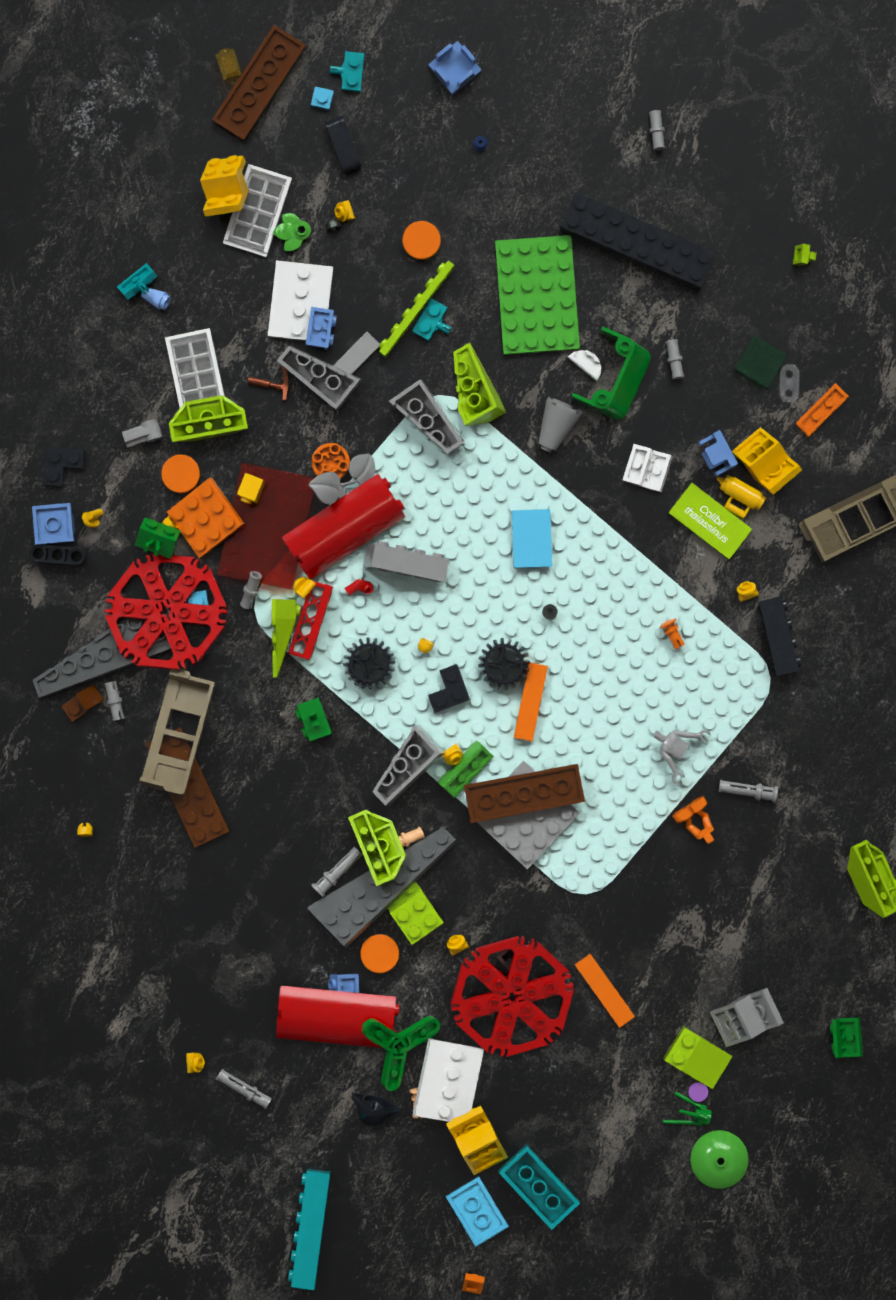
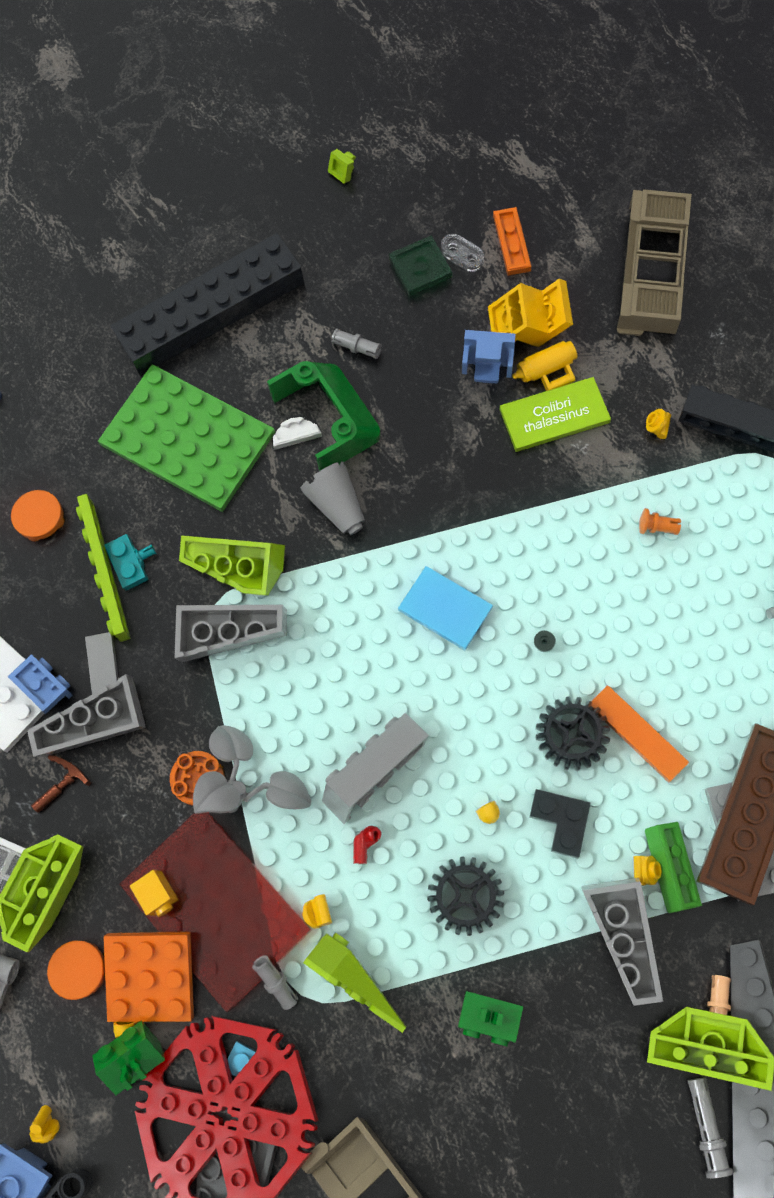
camera: 45 degrees left, 15 degrees down
red cylinder [282,474,406,580] -> none
red fence [288,581,334,660] -> none
white slope [623,444,673,493] -> none
light grey pin [649,110,665,151] -> none

